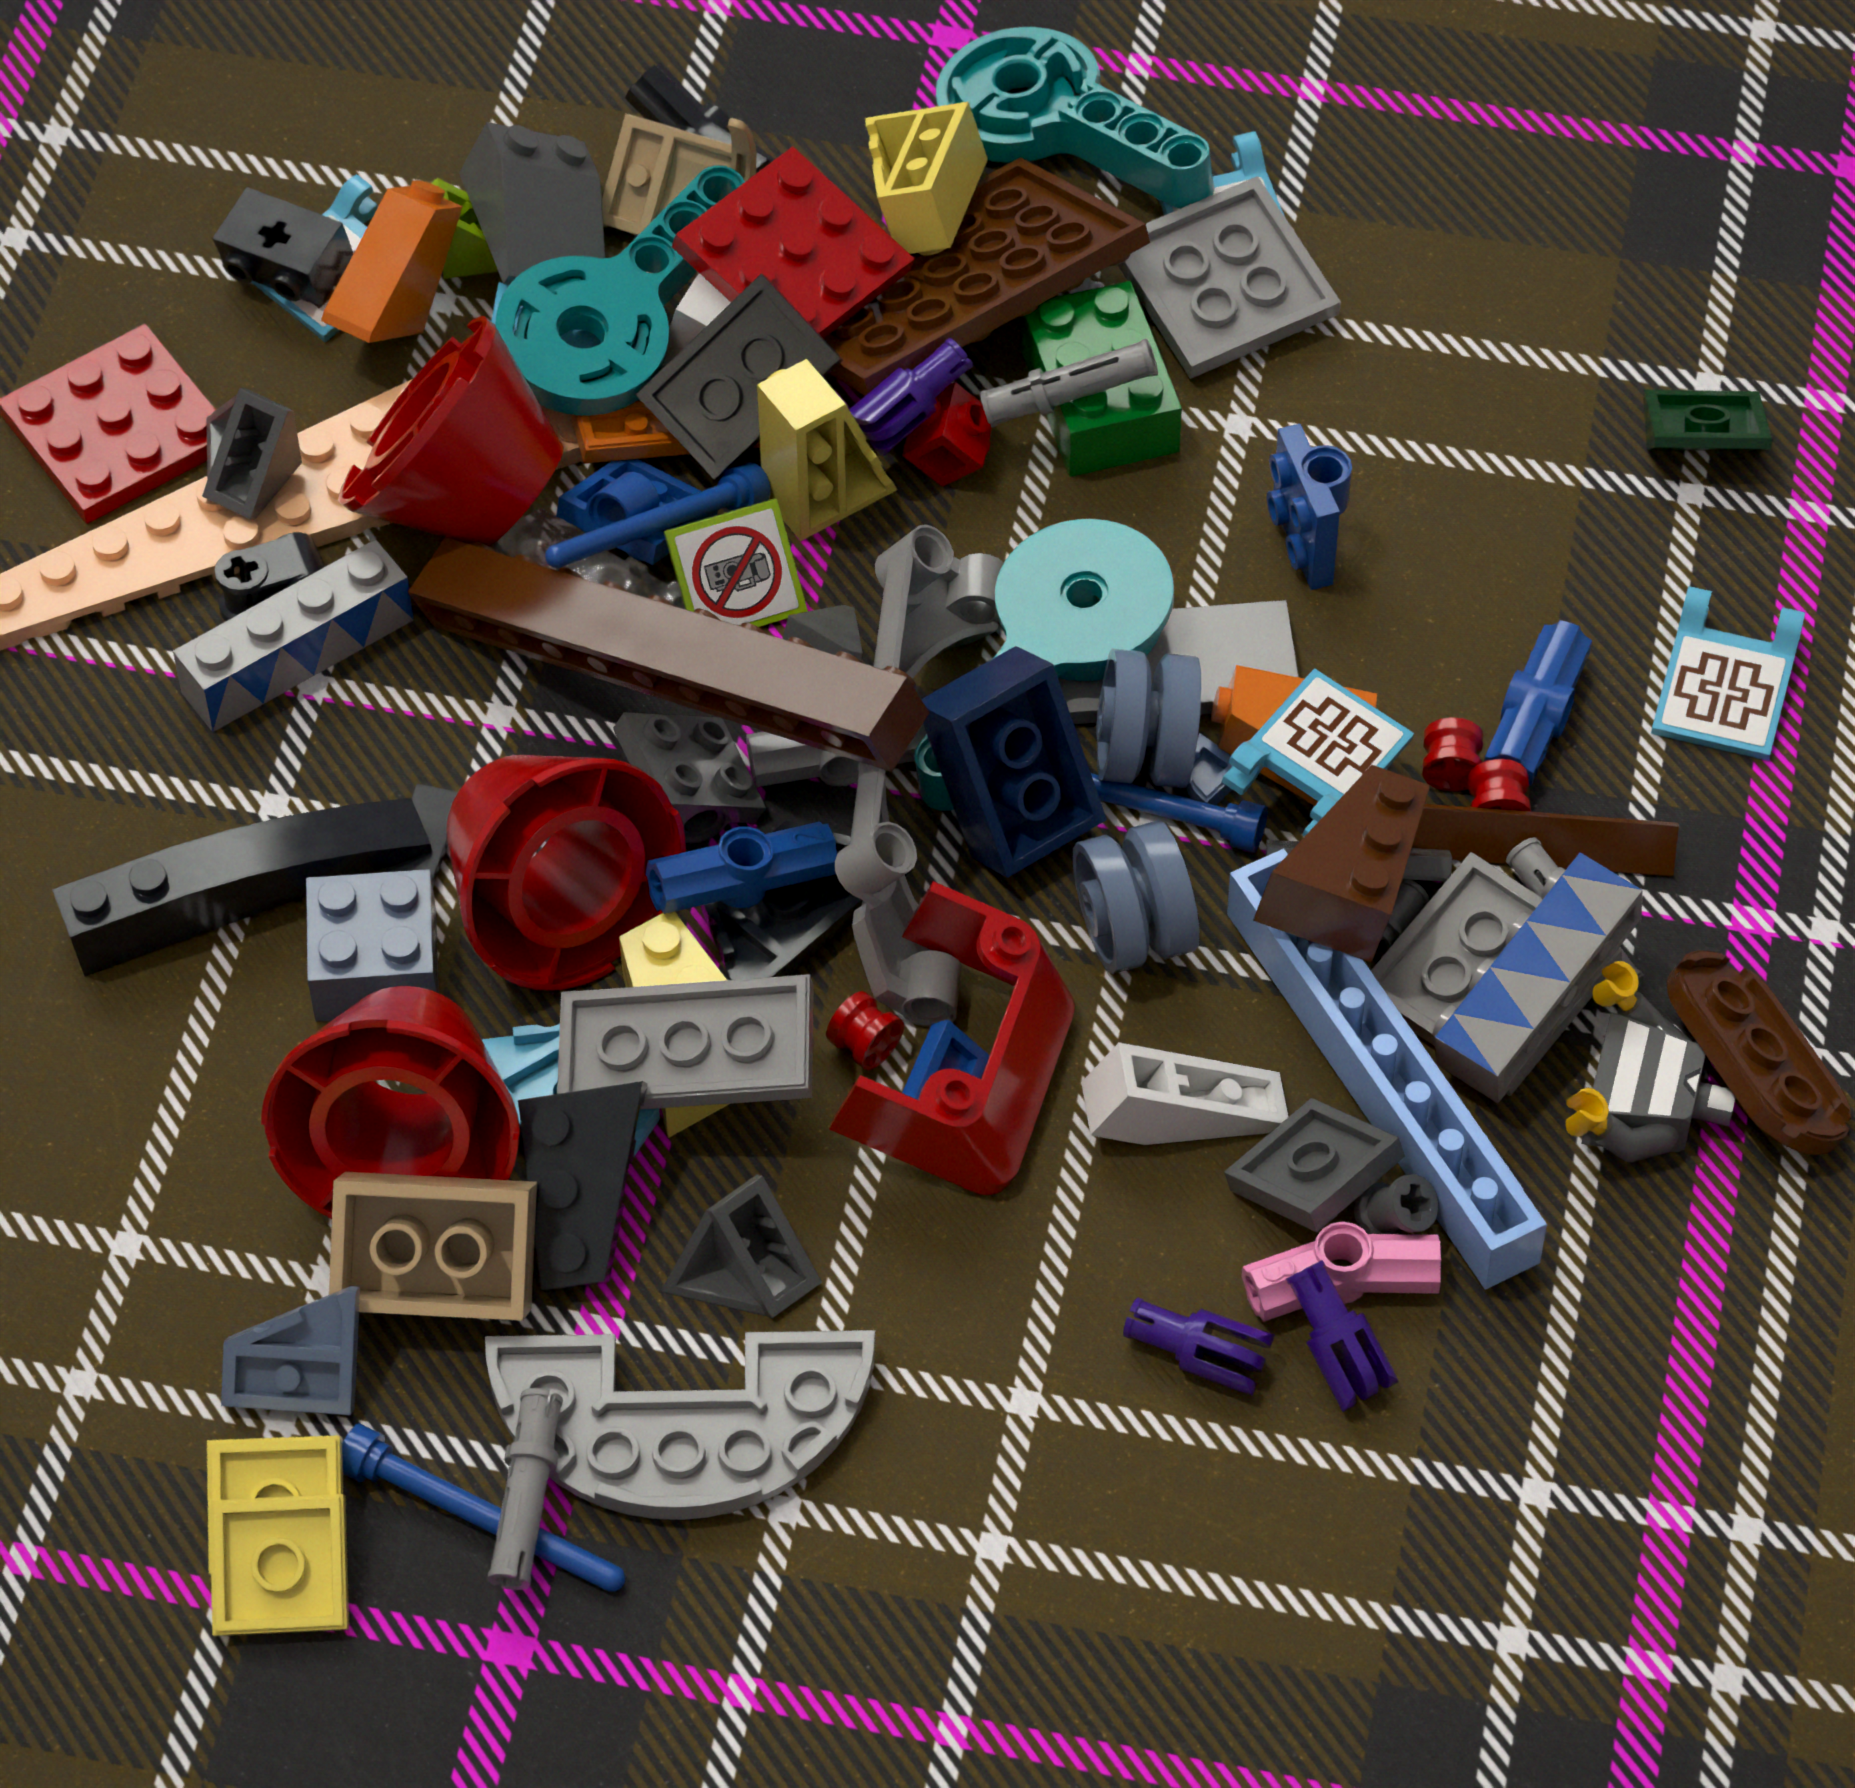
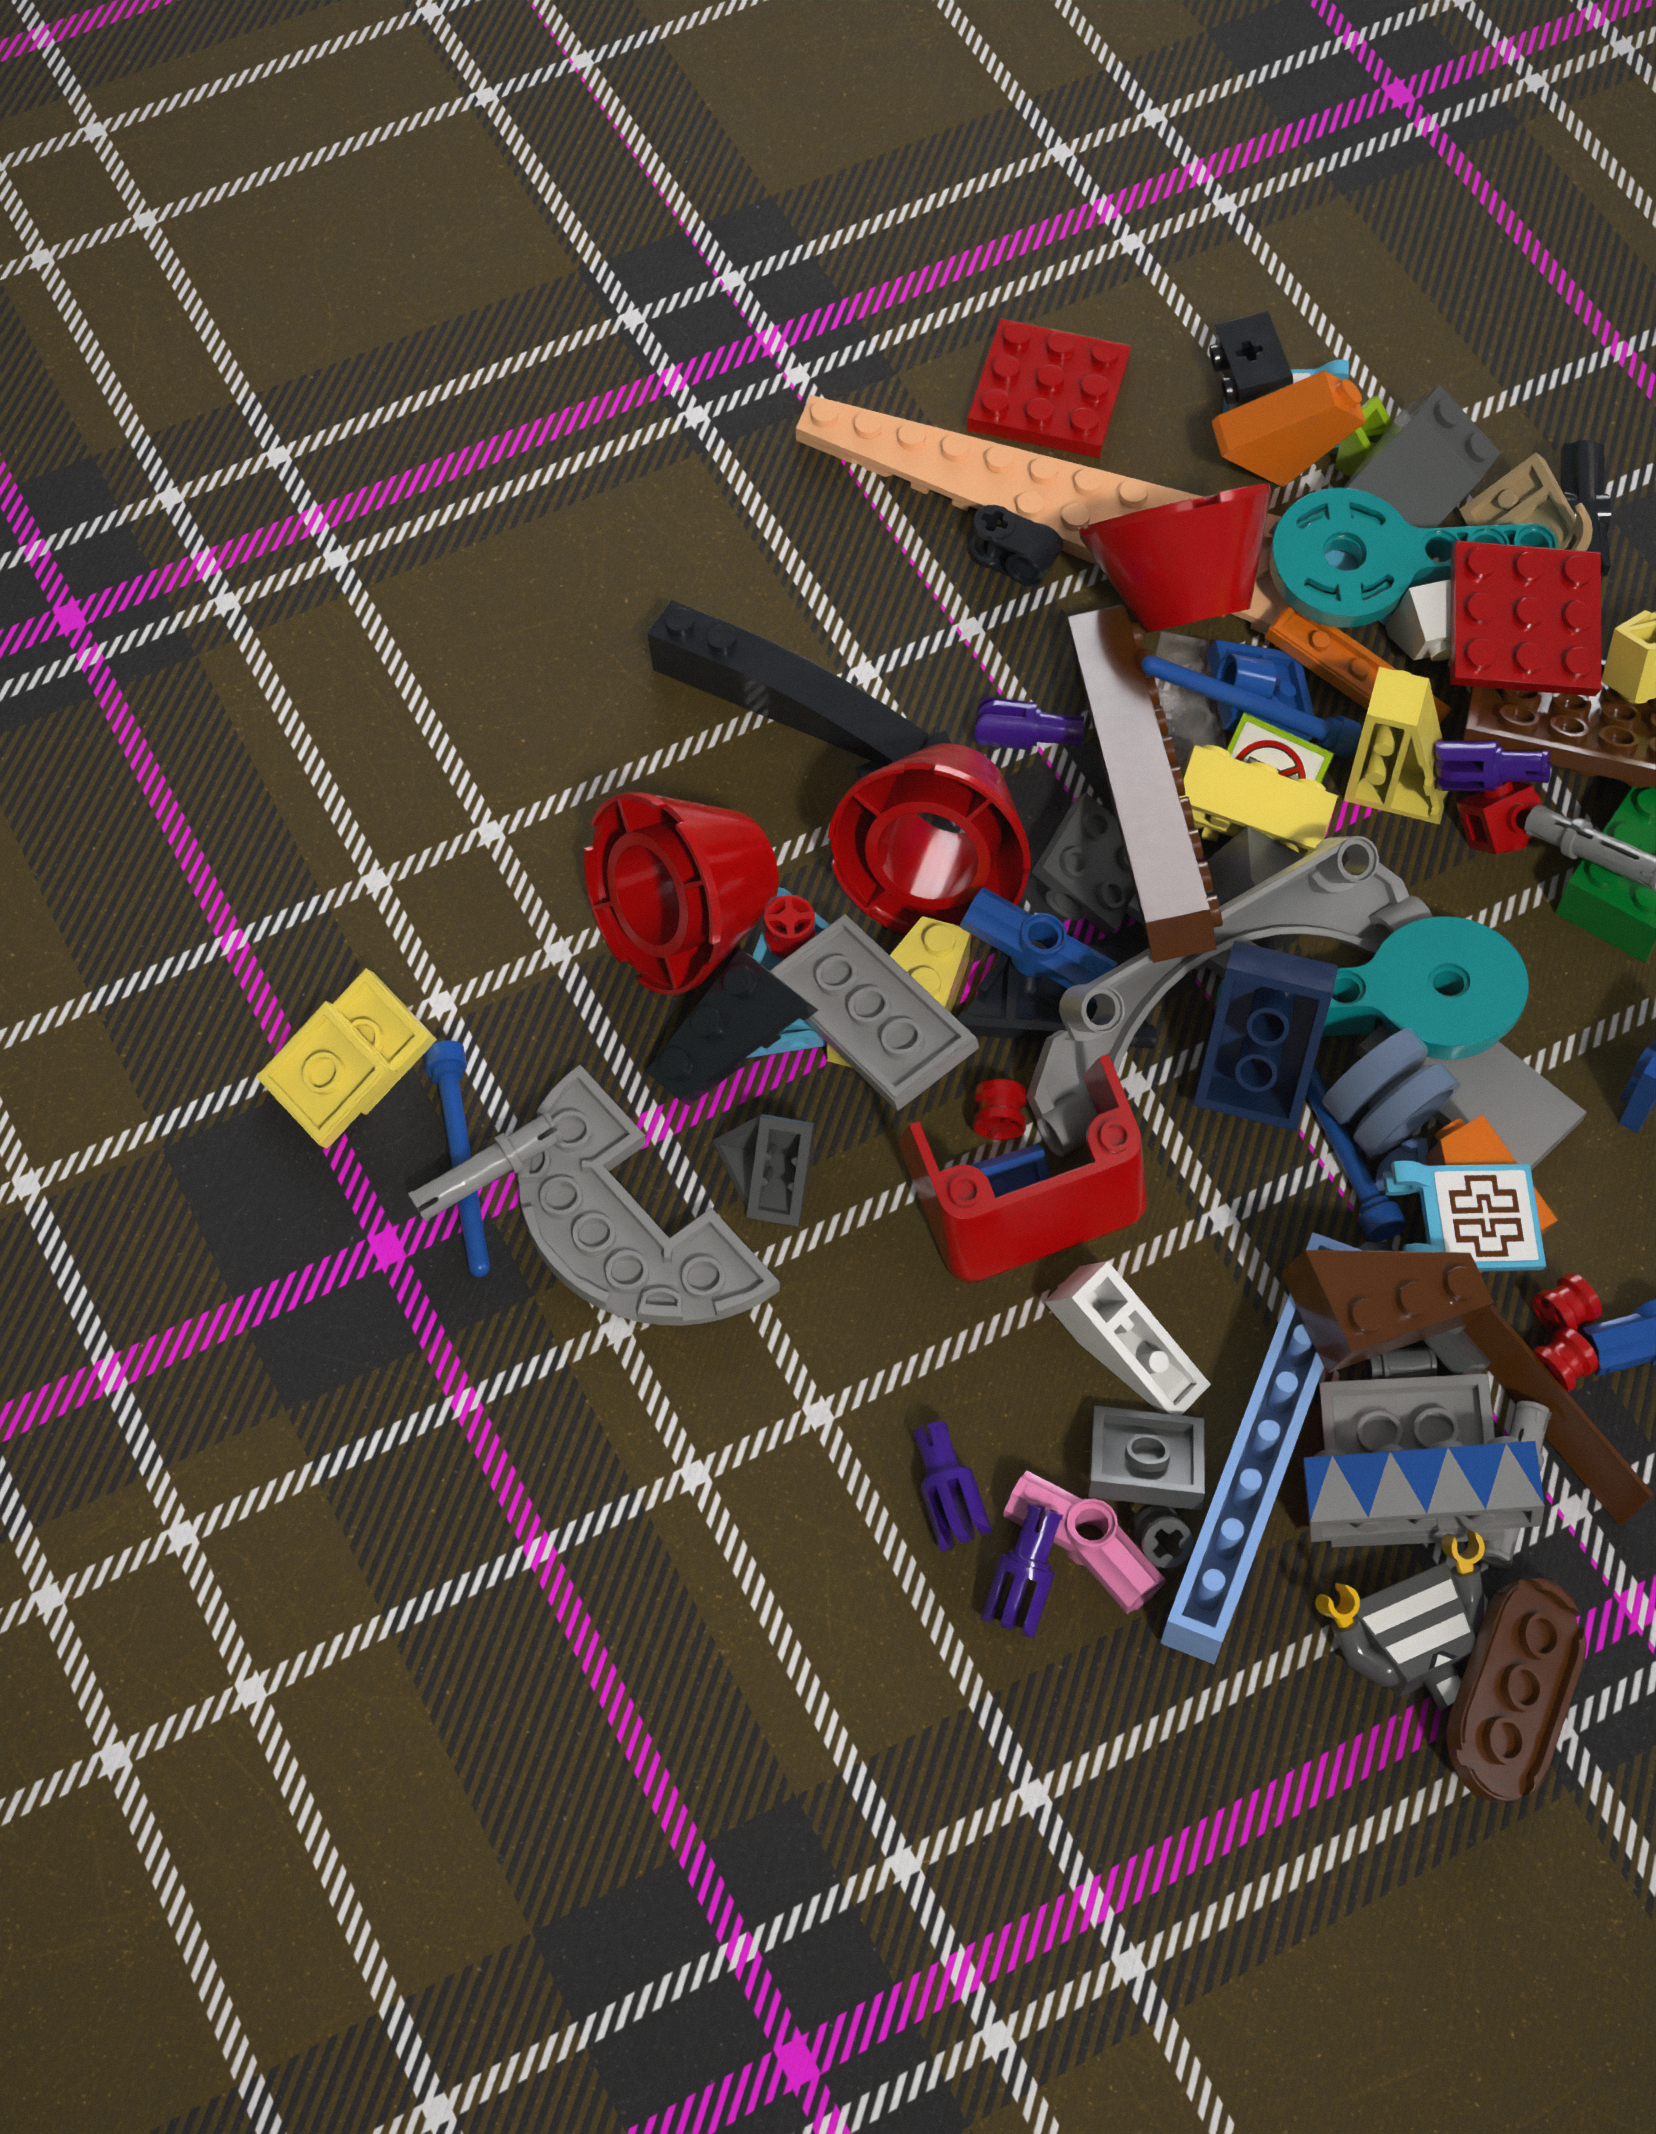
camera: 50 degrees right, 5 degrees up
light grey brick [173,539,414,732] -> none
dark grey slope [202,388,302,519] -> none
sand blue wing [221,1286,360,1415] -> none
brick [306,869,439,1022] -> none
tan brick [329,1172,537,1321] -> none
black plate [636,273,844,480] -> none
sand blue wheel [1073,820,1200,974] -> none
none -> red wheel [764,895,815,959]
none -> dark purple arm [974,697,1084,750]
none -> light yellow wedge [1179,745,1338,857]

